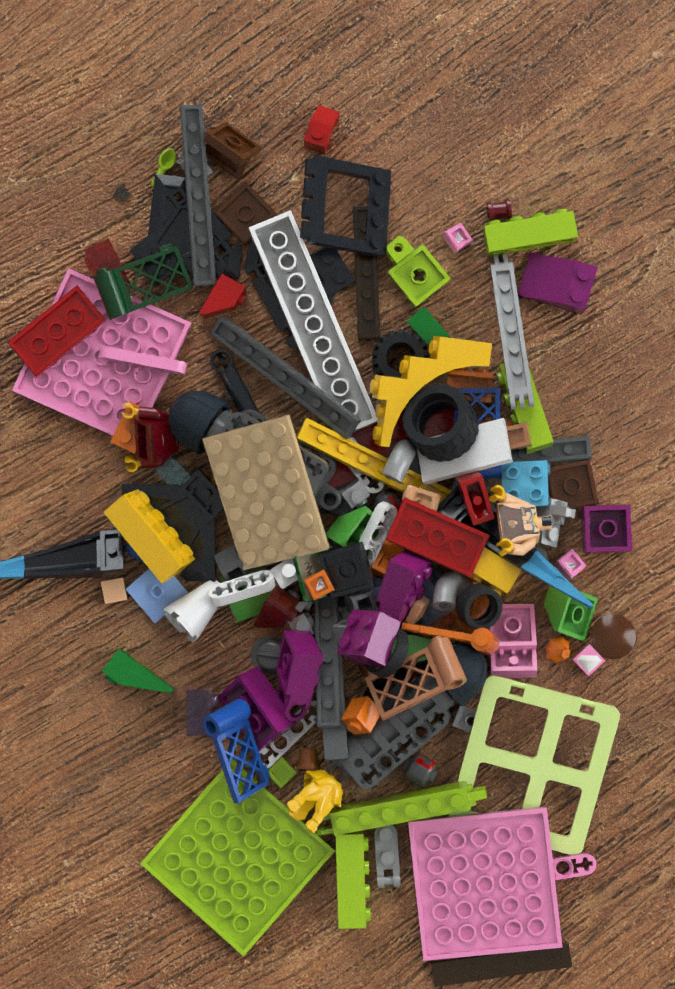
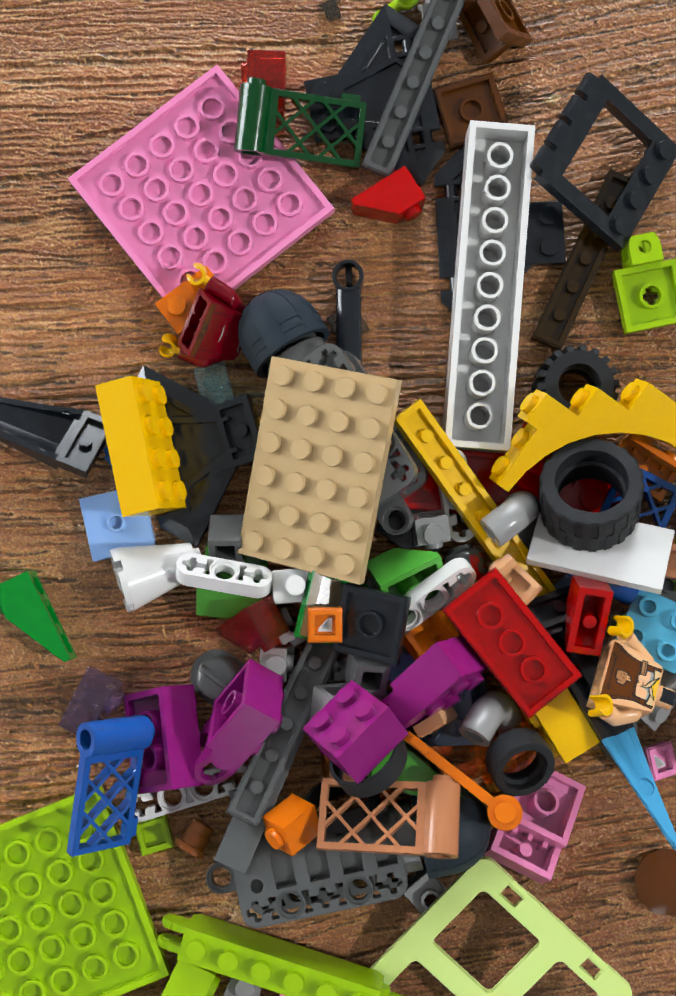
camera: 15 degrees right, 0 degrees up
red tile [7,285,107,378] -> none
bright pink beam [99,346,187,375] -> none
light nougat tile [101,577,128,604] -> none
dark grey tile [210,315,361,439] -> none
yellow piece [286,770,343,834] -> none
red slope [304,105,340,154] -> none
dark grey head [402,753,438,787] -> none
green slope [407,306,451,346] -> none
bright green slope [544,585,598,642] -> none
orange piece [545,635,571,664] -> none
tile [572,644,605,676] -> none

